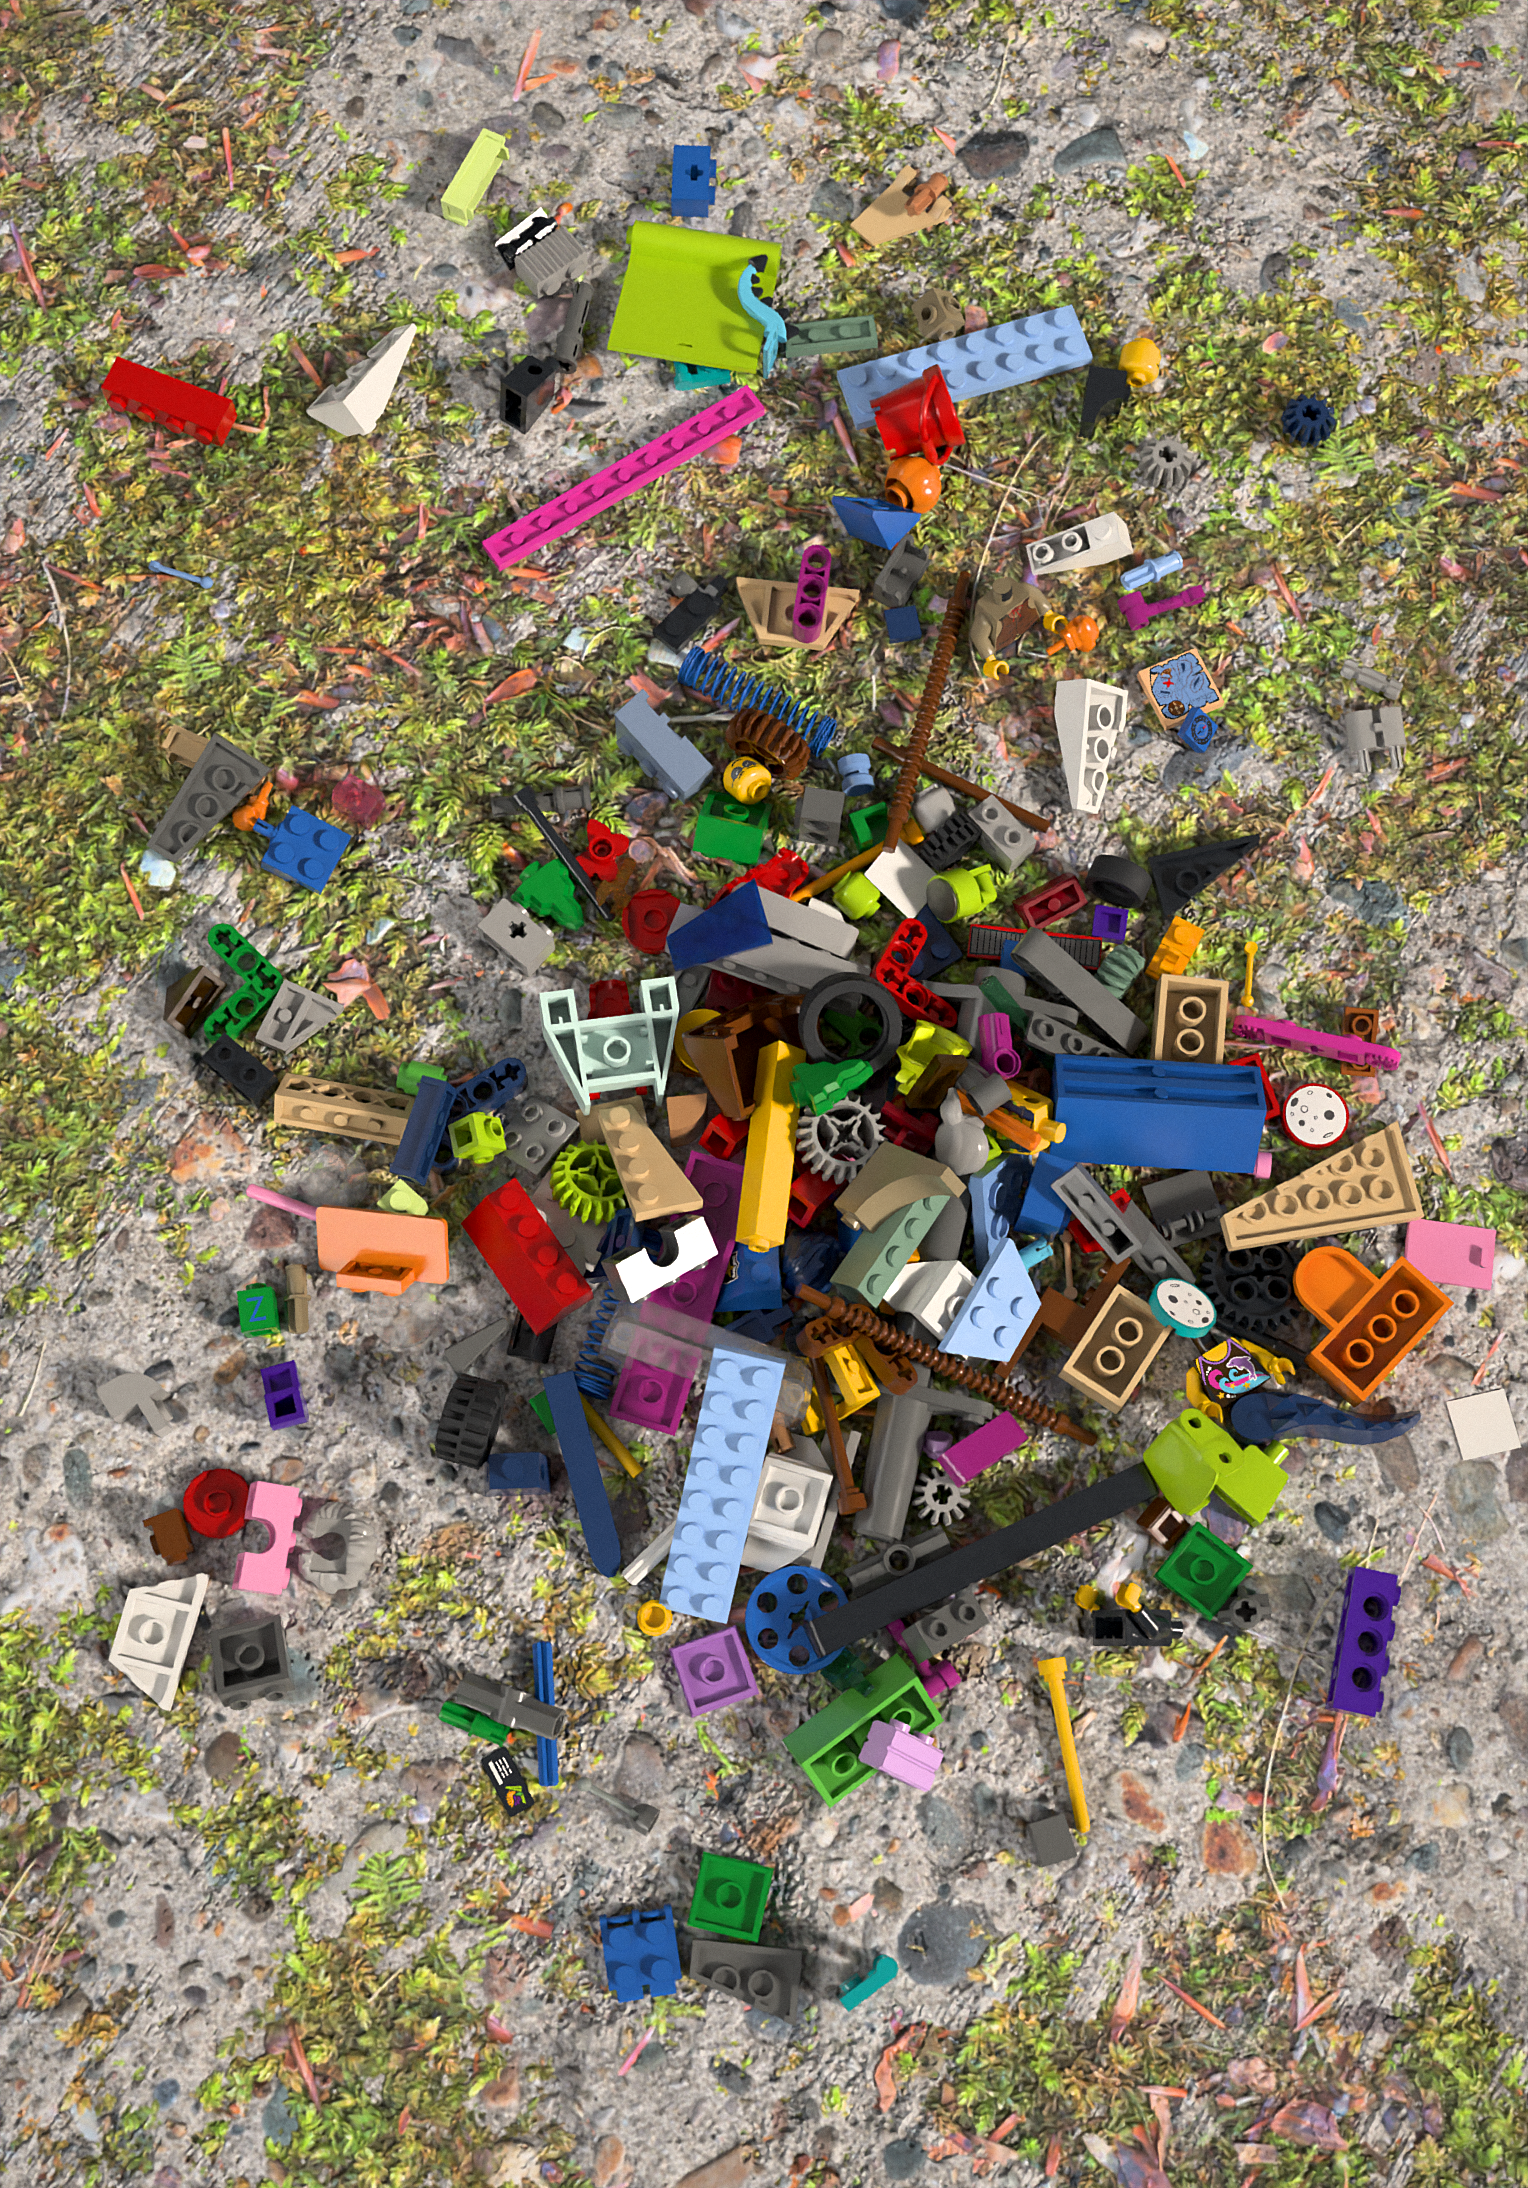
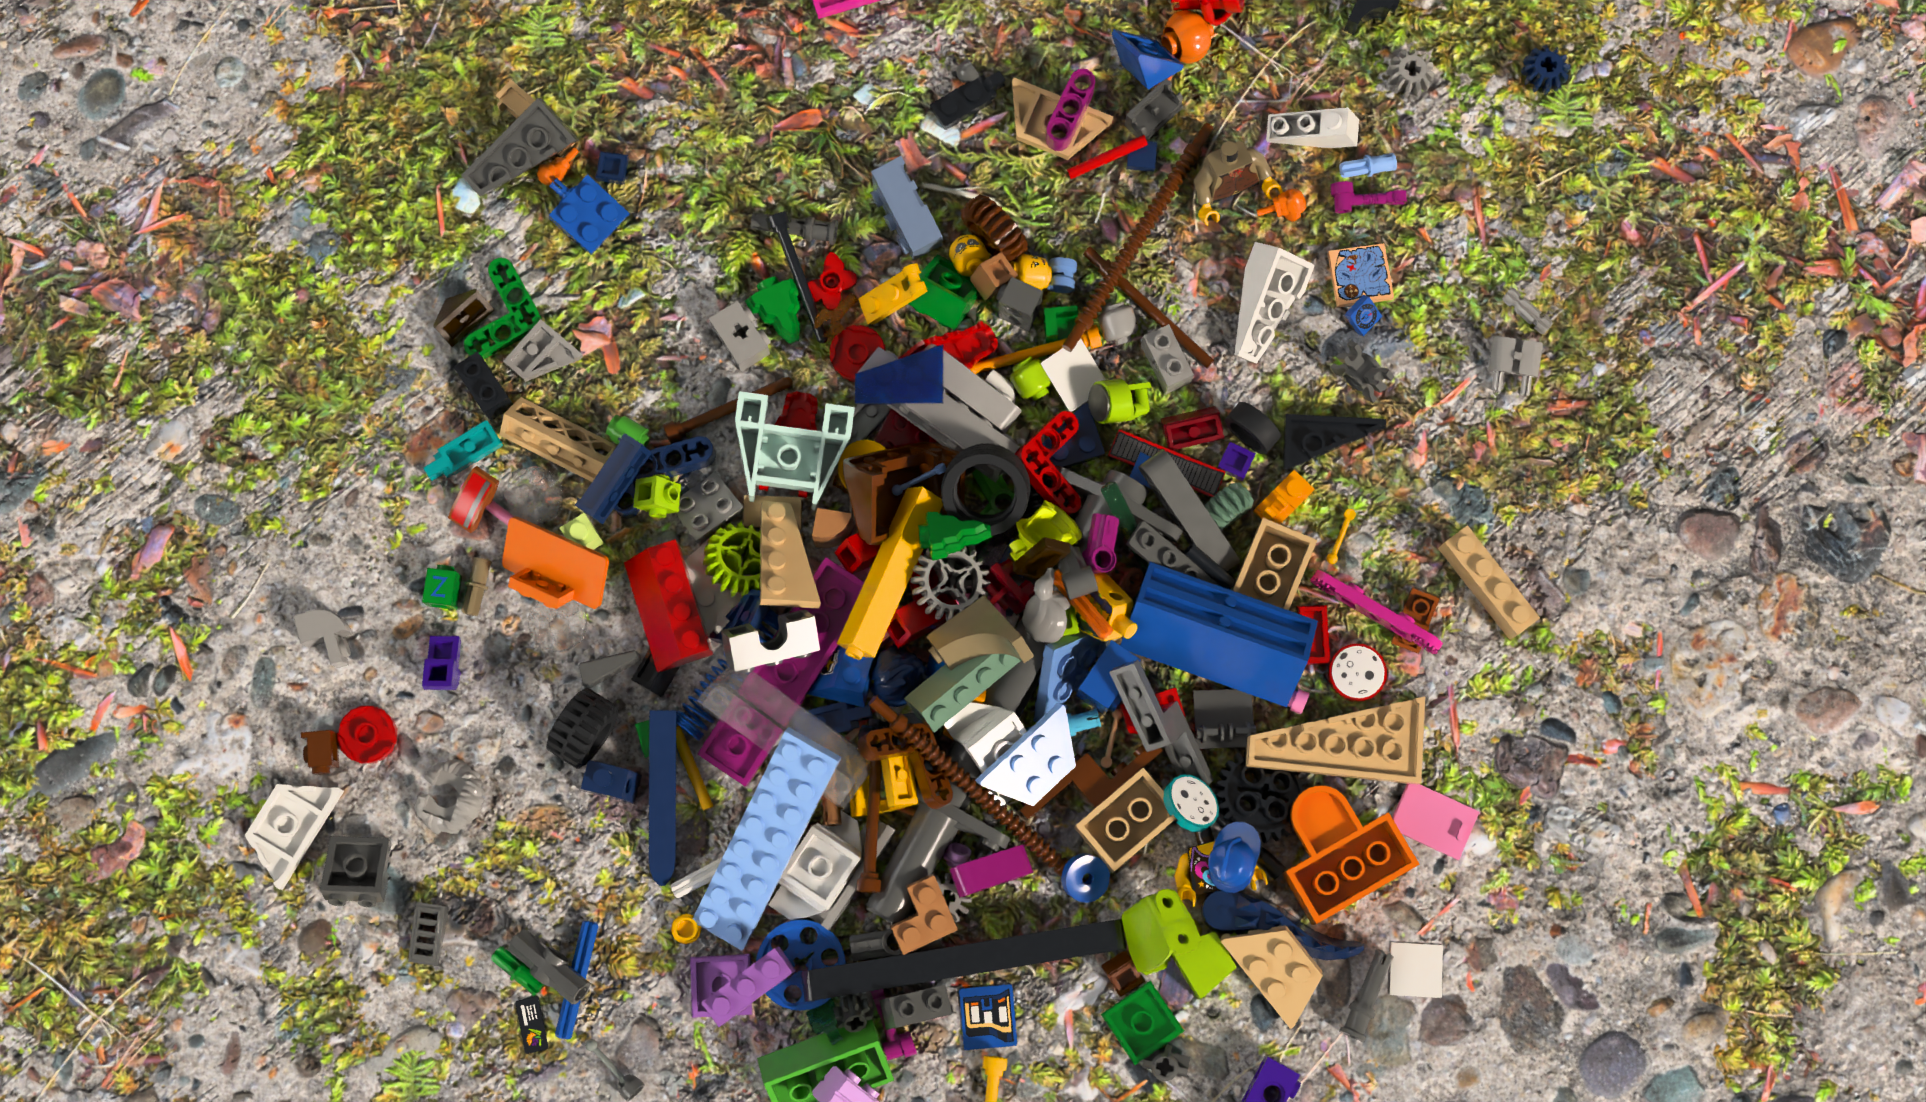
camera: 20 degrees right, 5 degrees up
bright pink arch [232,1481,302,1596] -> none
clear pink brick [331,773,386,830] -> none
blue piece [677,645,837,757] -> none
black tyre [921,812,982,873] -> none
black torso [1074,1583,1183,1646] -> none
none -> dark grey slope [408,902,449,966]
none -> teal hinge [423,420,503,481]
none -> slope [448,466,500,533]
none -> dark blue tile [595,151,629,184]
none -> reddish brown piece [662,377,793,444]
none -> medium lavender arch [701,946,796,1027]
none -> pearl dark grey gear [833,994,872,1032]
none -> yellow plate [858,263,928,324]
none -> medium nougat plate [890,874,958,955]
none -> medium blue hinge [891,463,947,496]
none -> sticker [959,984,1017,1050]
none -> medium nougat panel [970,252,1018,301]
none -> yellow head [1010,254,1052,290]
none -> blue piece [1061,853,1110,903]
none -> red bar [1067,135,1148,179]
none -> black piece [1184,543,1236,590]
none -> blue piece [1208,822,1261,893]
none -> tan wing [1221,925,1323,1029]
none -> dark grey pin [1330,341,1394,403]
none -> dark grey pin [1339,949,1394,1042]
none -> tan brick [1438,525,1540,640]

